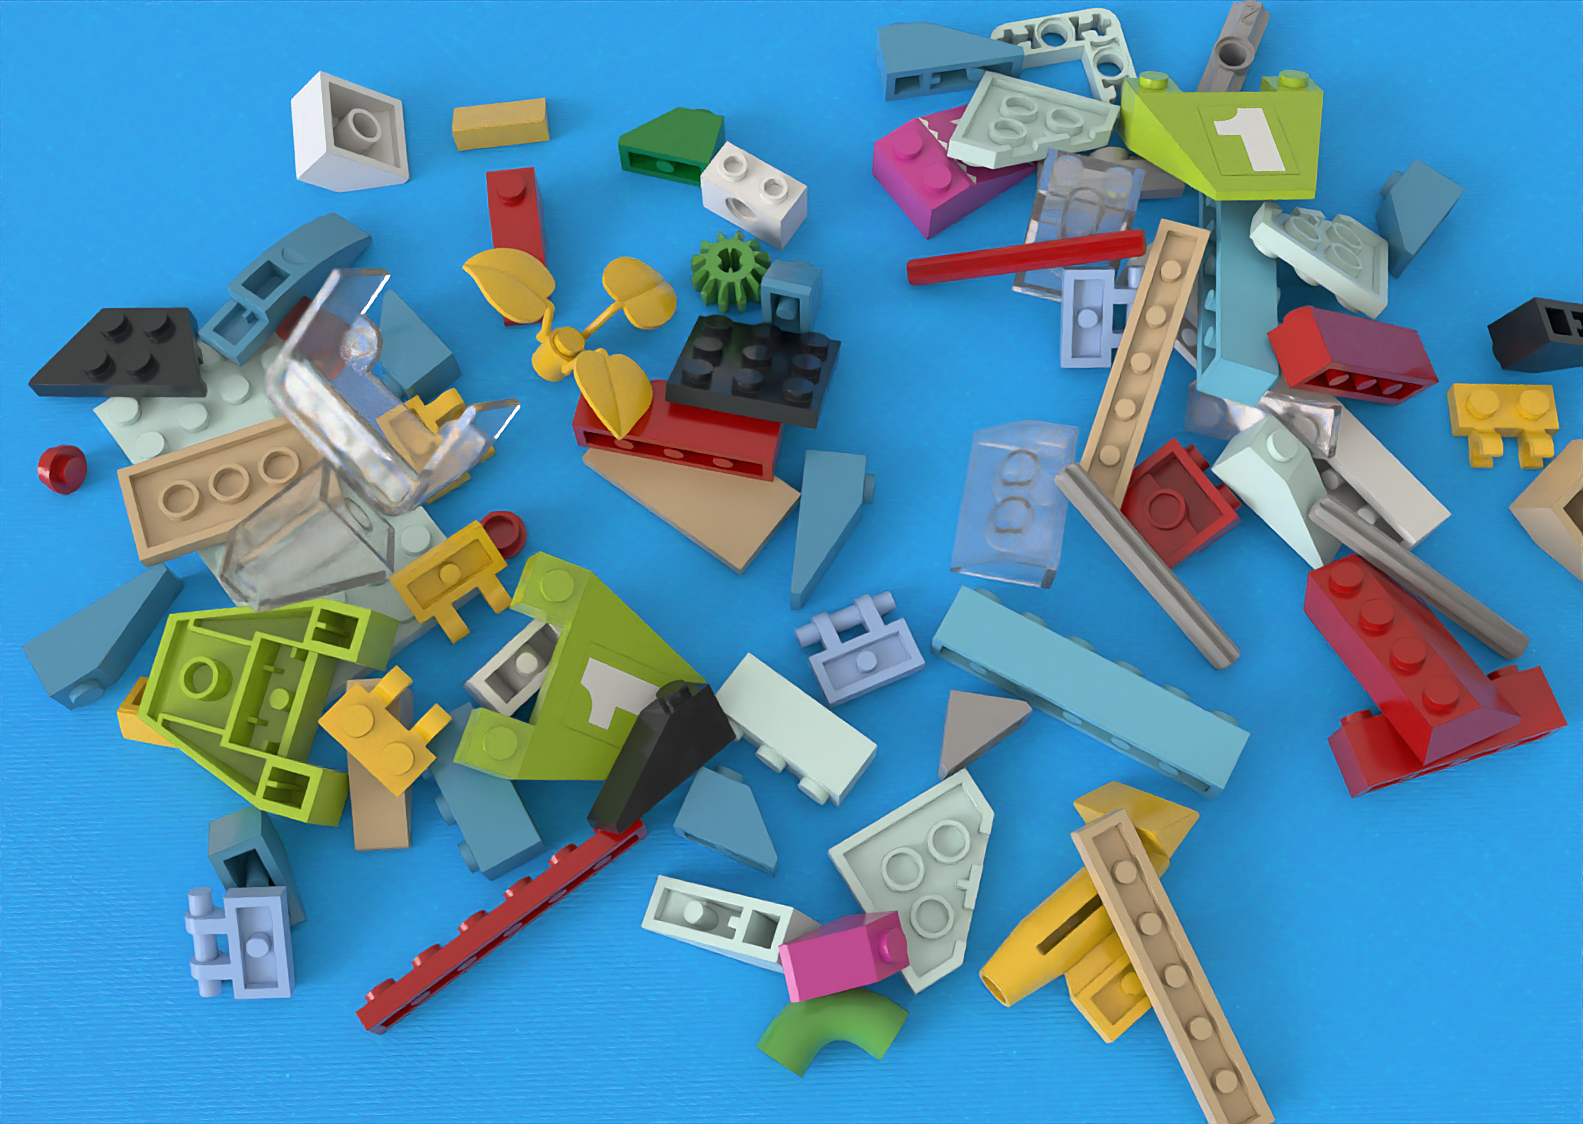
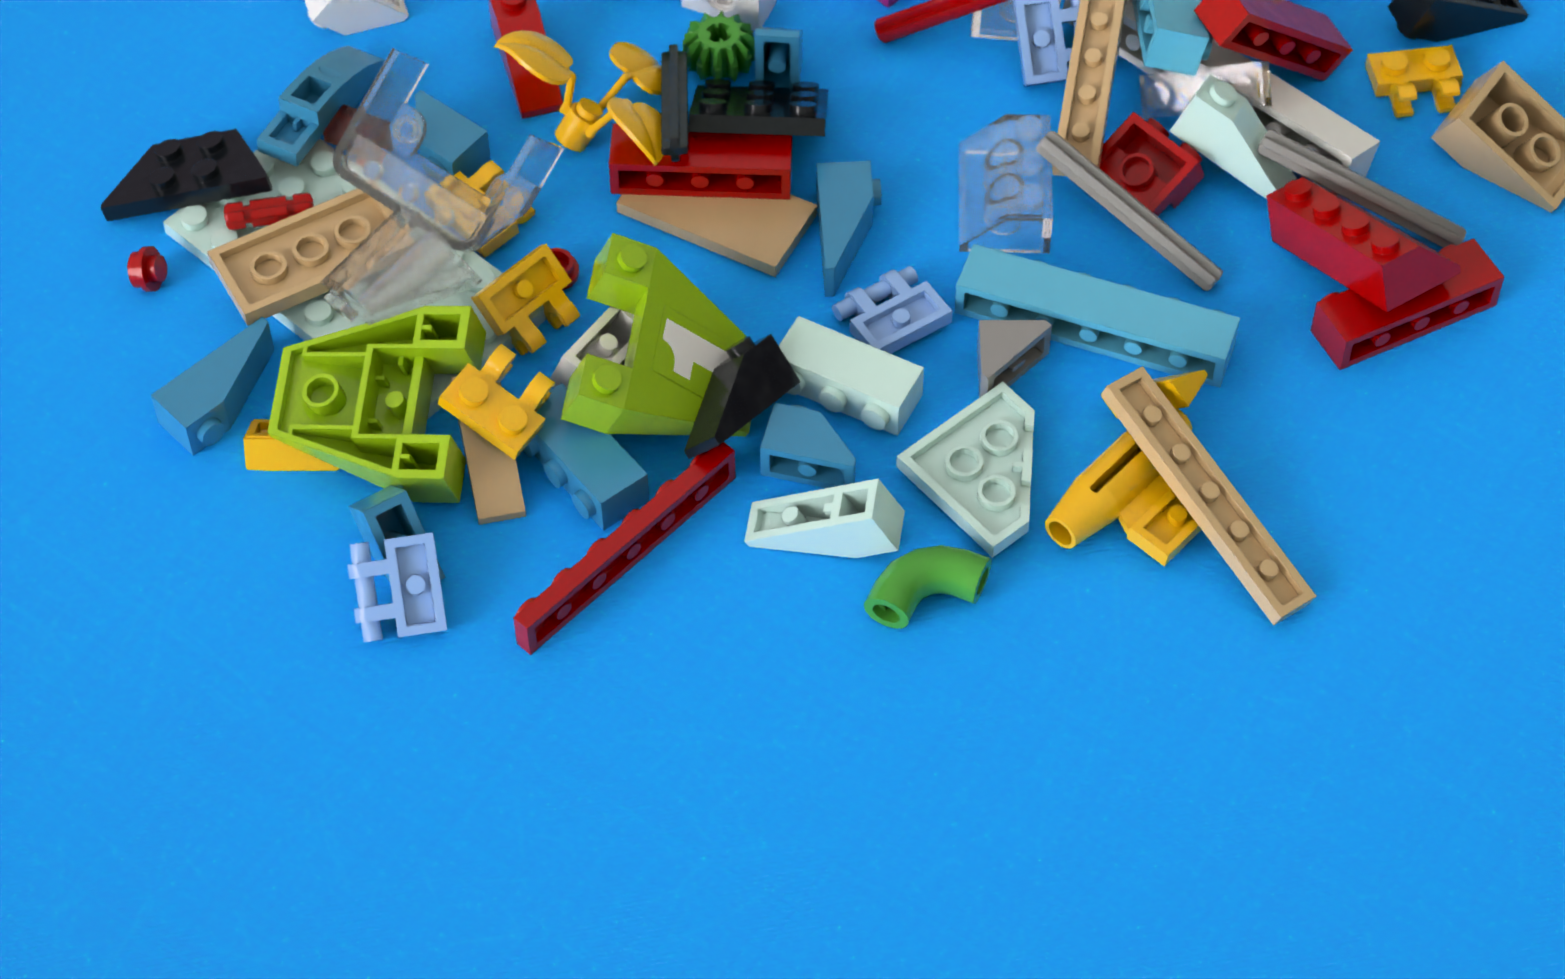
camera: 10 degrees left, 15 degrees down
dark pink slope [778,910,910,1002] -> none
none -> red axle [224,193,314,230]
none -> black axle [661,44,689,162]

